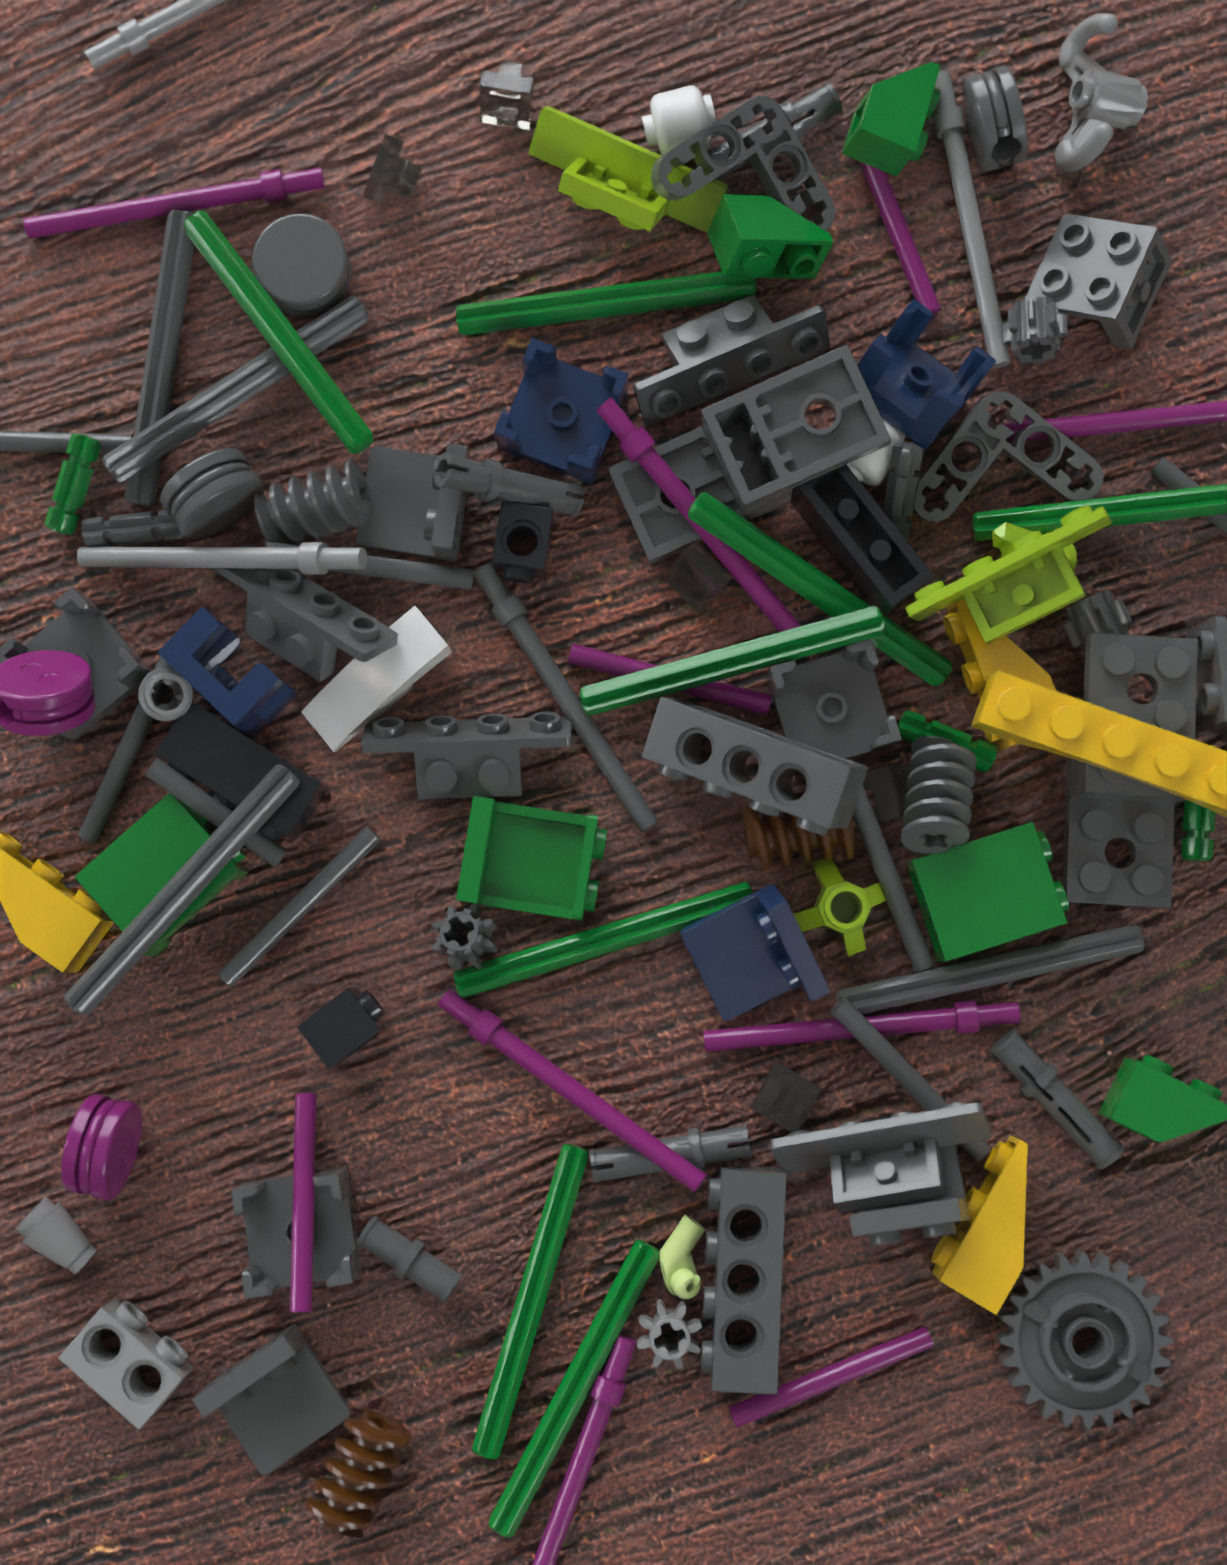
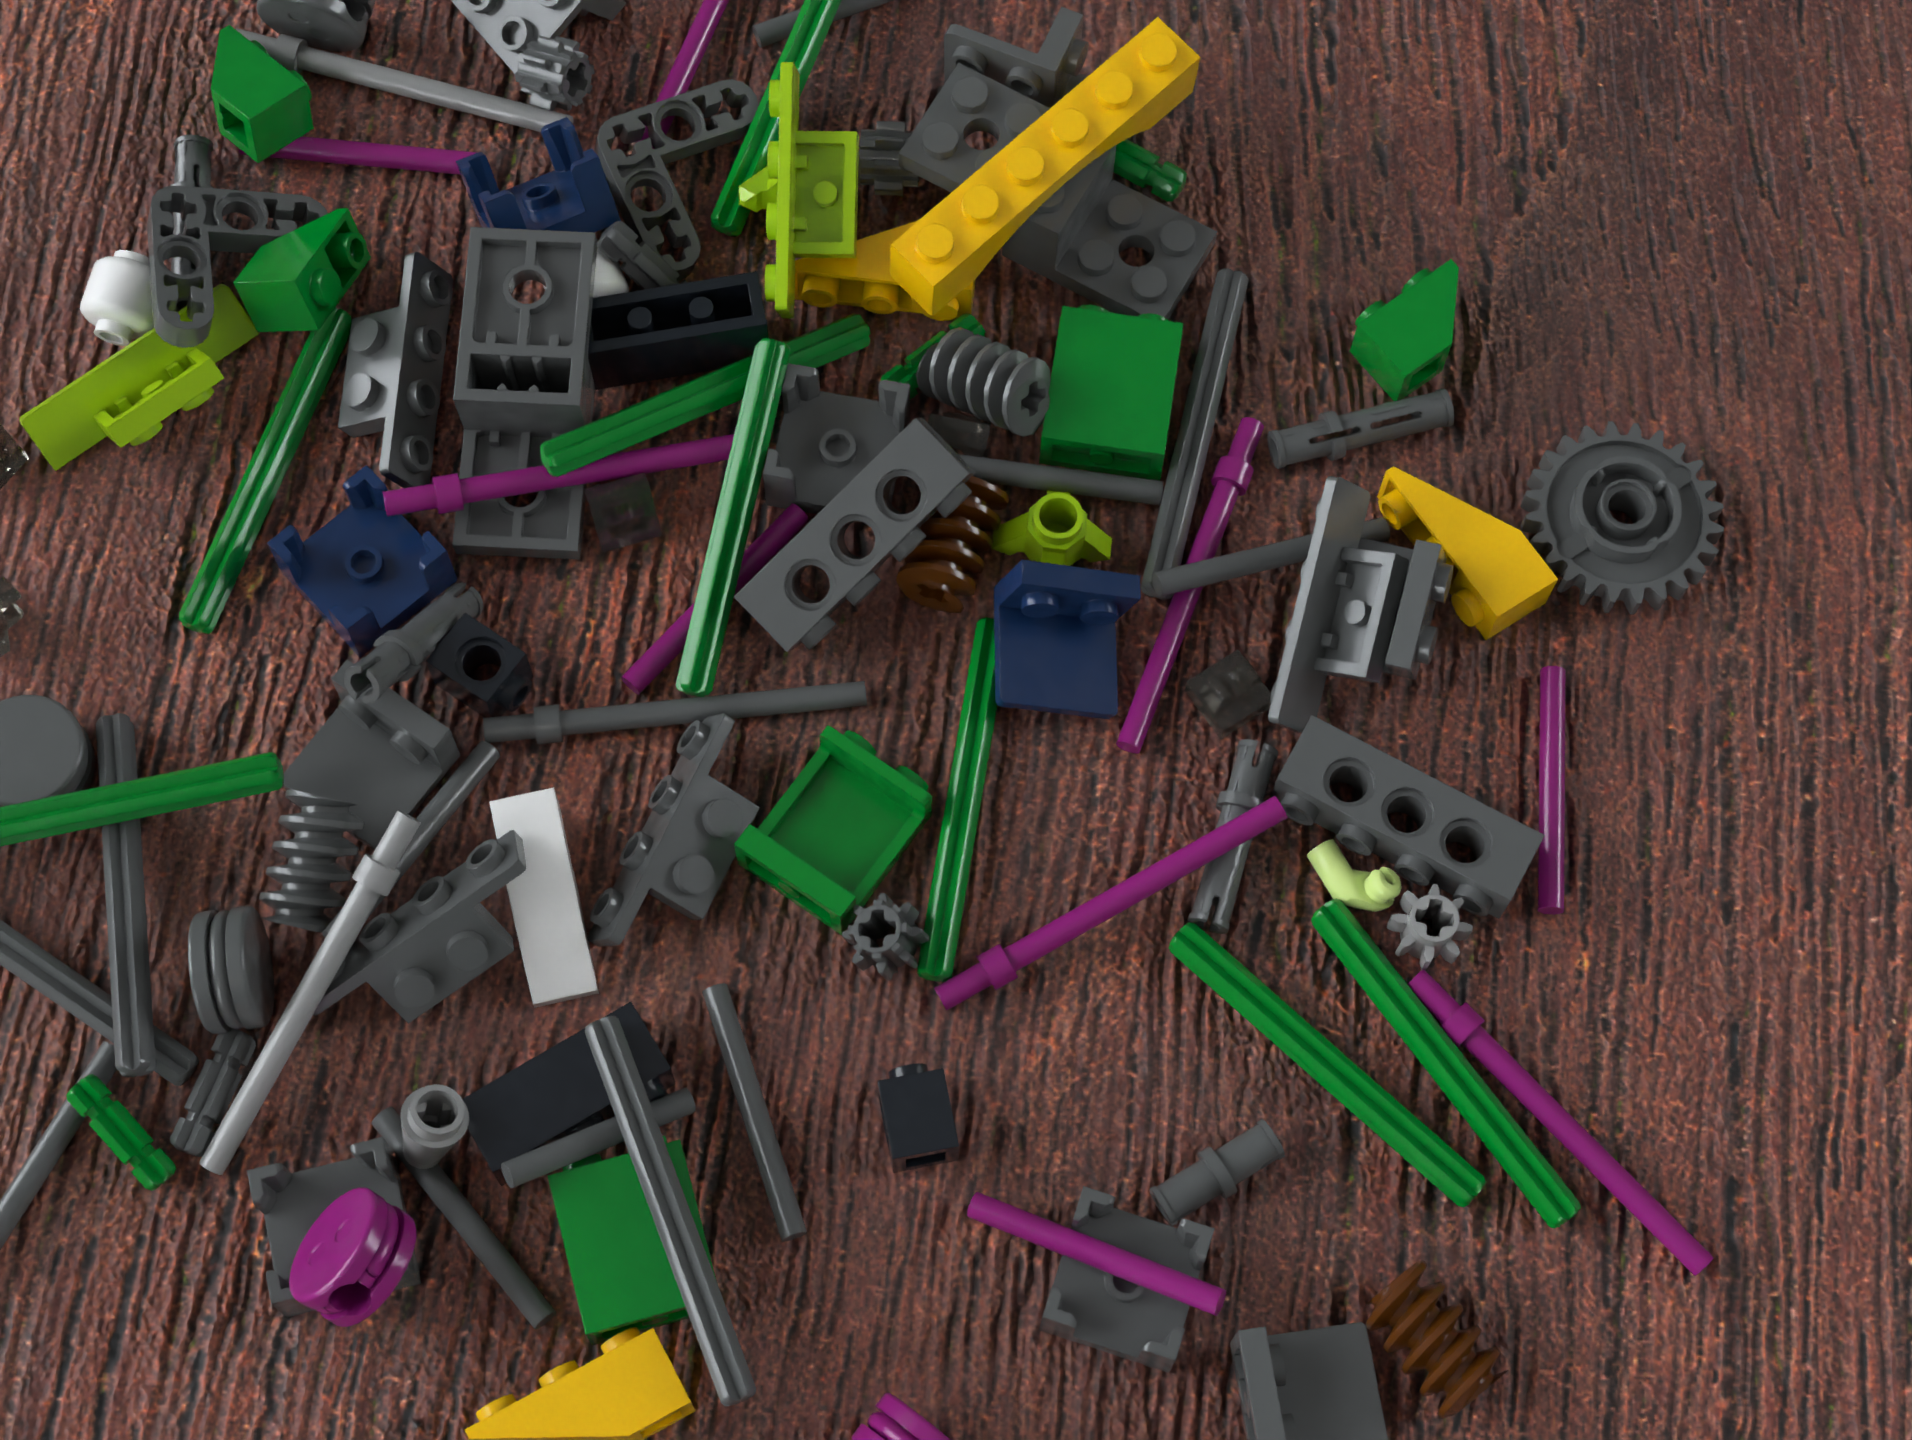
camera: 70 degrees left, 15 degrees down
dark blue panel [157,606,298,738] -> none

